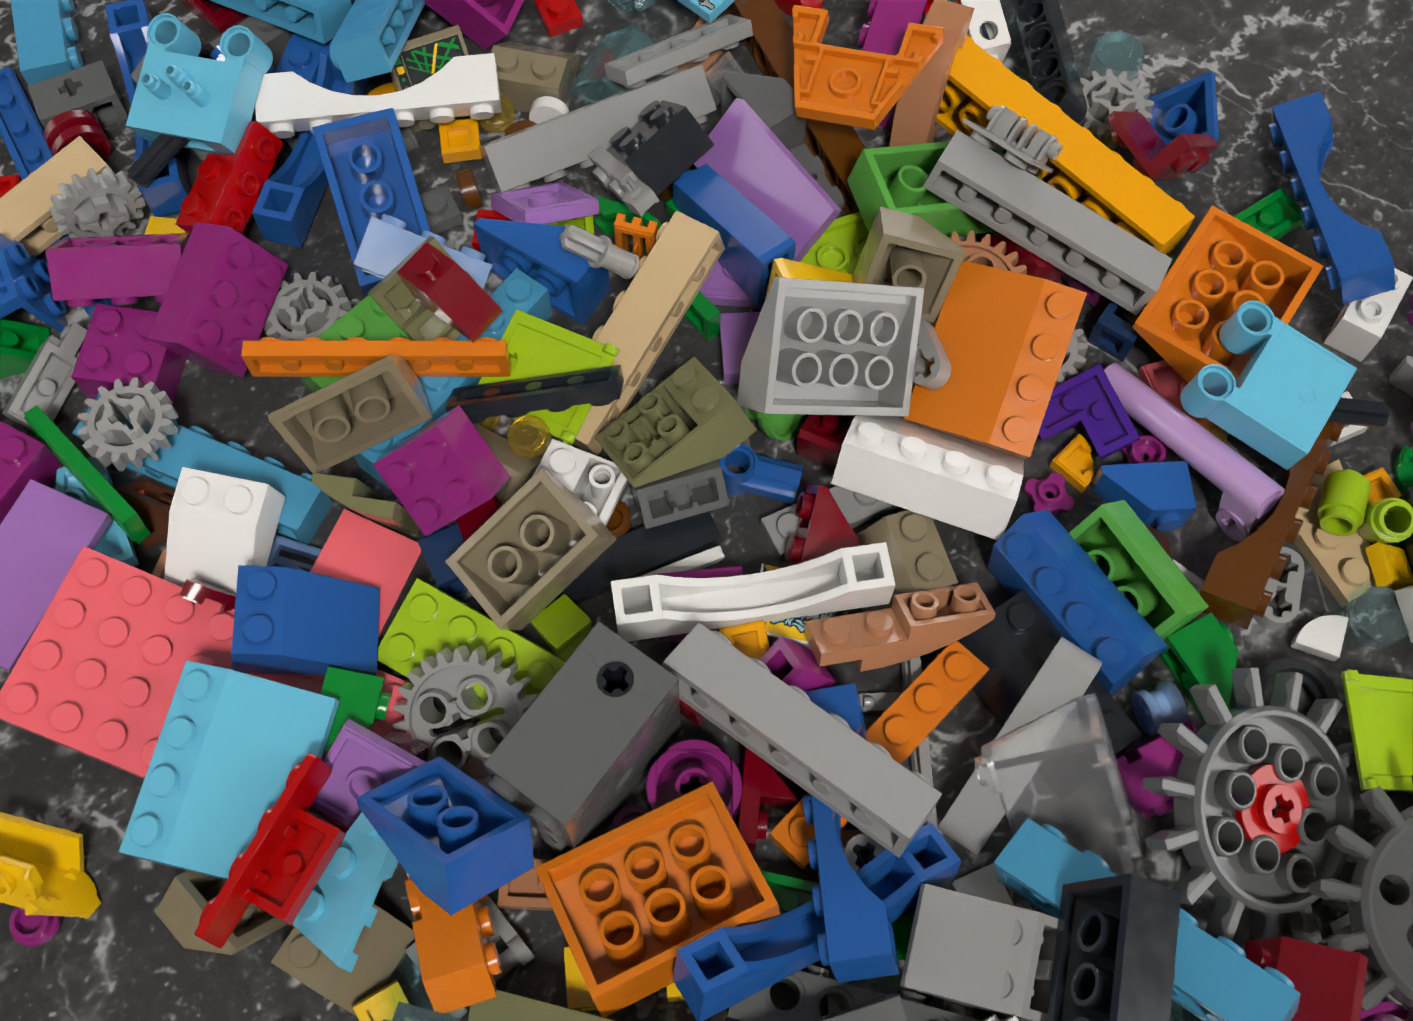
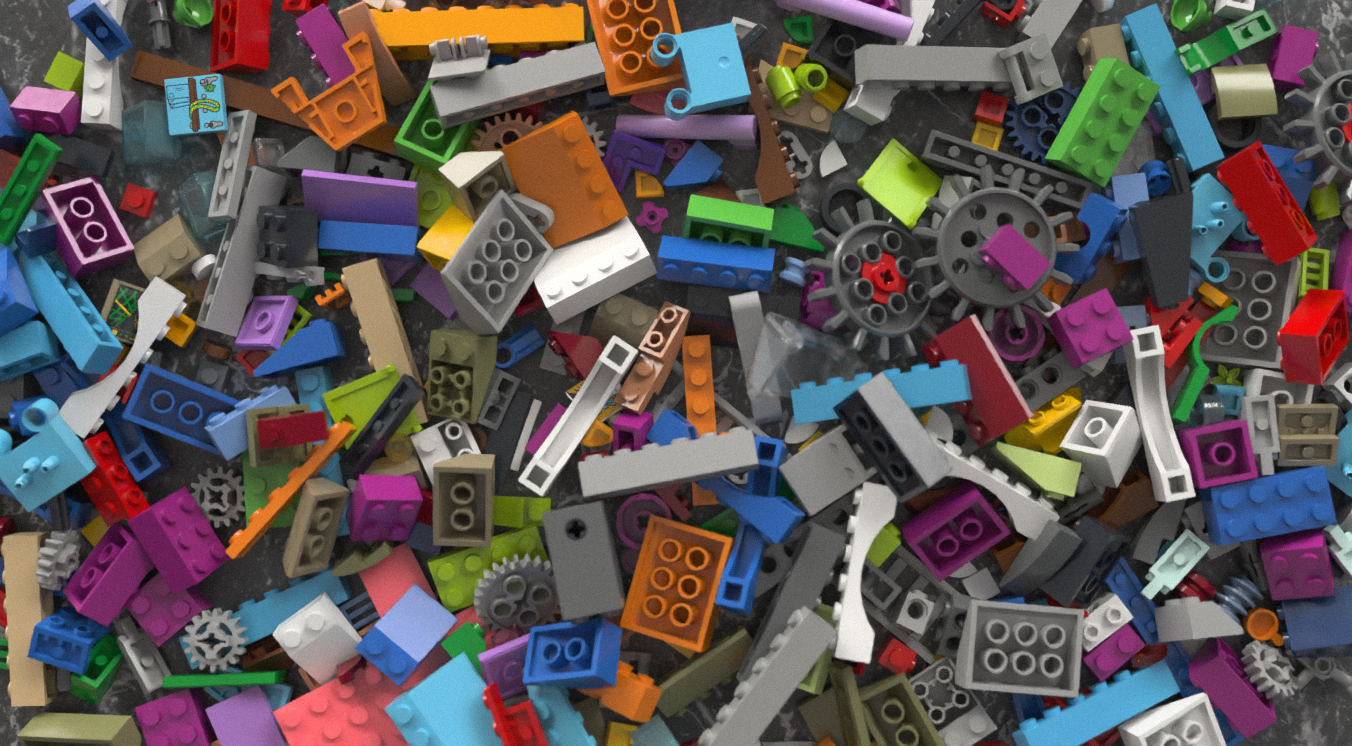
camera: 40 degrees left, 20 degrees up
light grey axle [559,225,639,279] -> none

